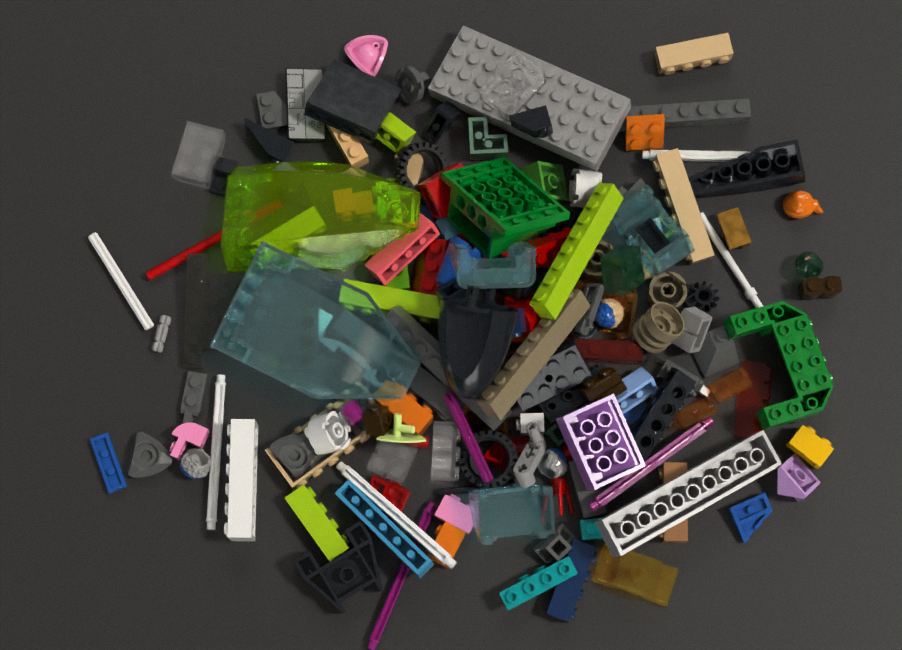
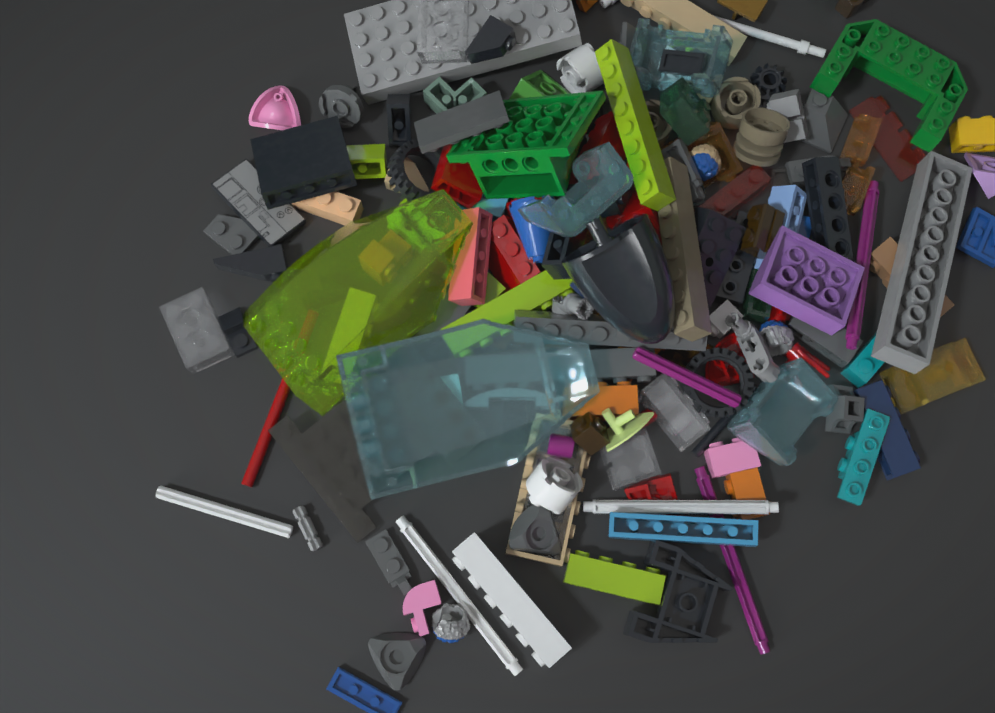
camera: 40 degrees left, 0 degrees up
none -> dark grey tile [414,91,509,154]
none -> light grey connector [552,293,594,320]

